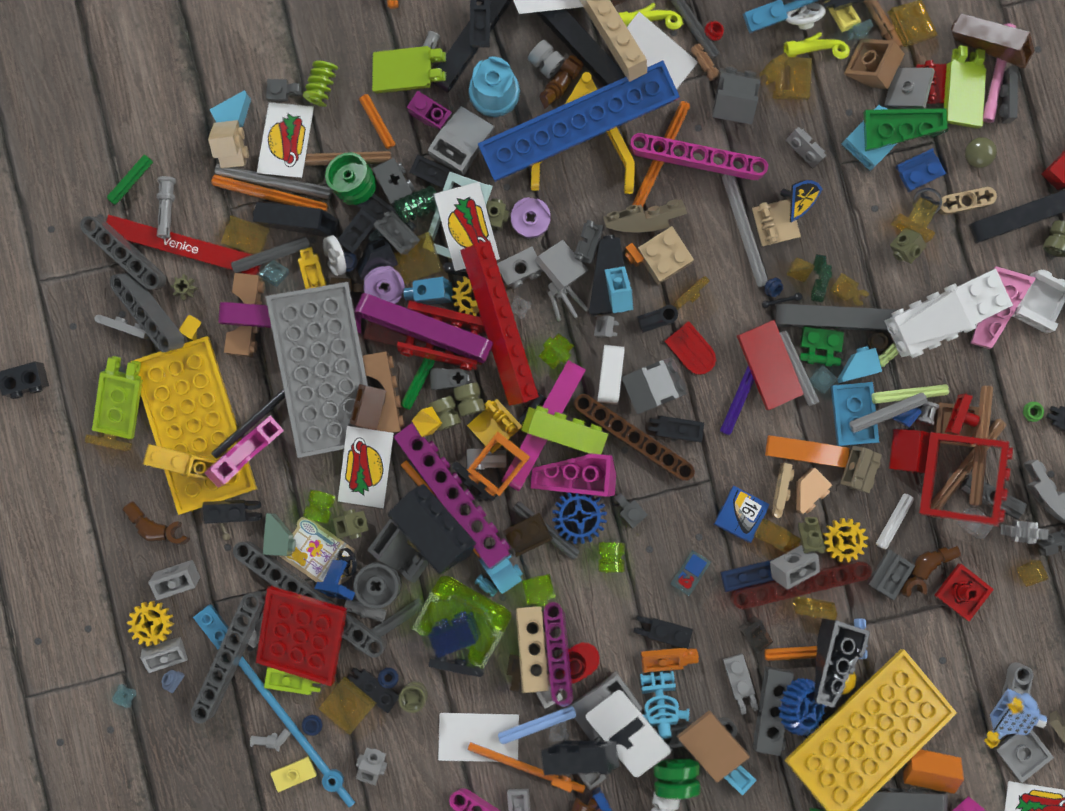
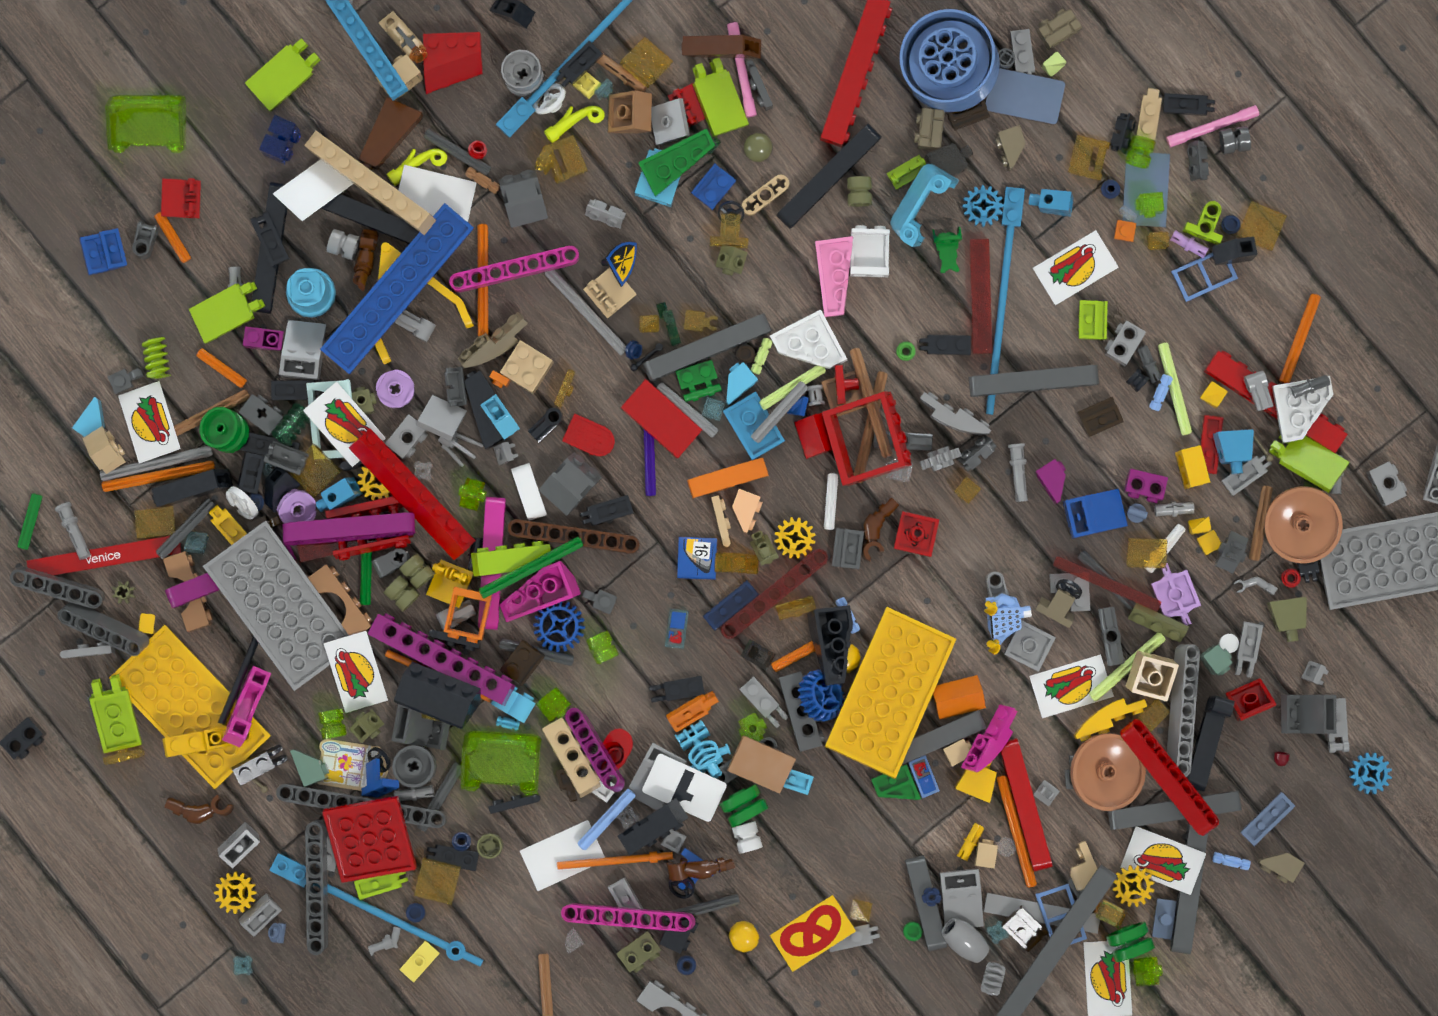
camera: 30 degrees left, 0 degrees up
reddish brown hinge [350,384,386,431] -> none
light grey brick [356,748,388,786] -> none
yellow slope [412,407,442,437] -> none
clear blue piece [428,611,481,658] -> none
orange plate [551,775,574,792] -> none
light grey brick [770,545,820,589] -> none
dark tan brick [840,446,882,493] -> none
white wedge [884,269,1013,358] -> none
none -> light grey piece [395,310,436,342]
none -> green axle [479,537,583,598]
none -> clear neon green brick [738,713,767,741]
none -> white plate [770,310,847,369]

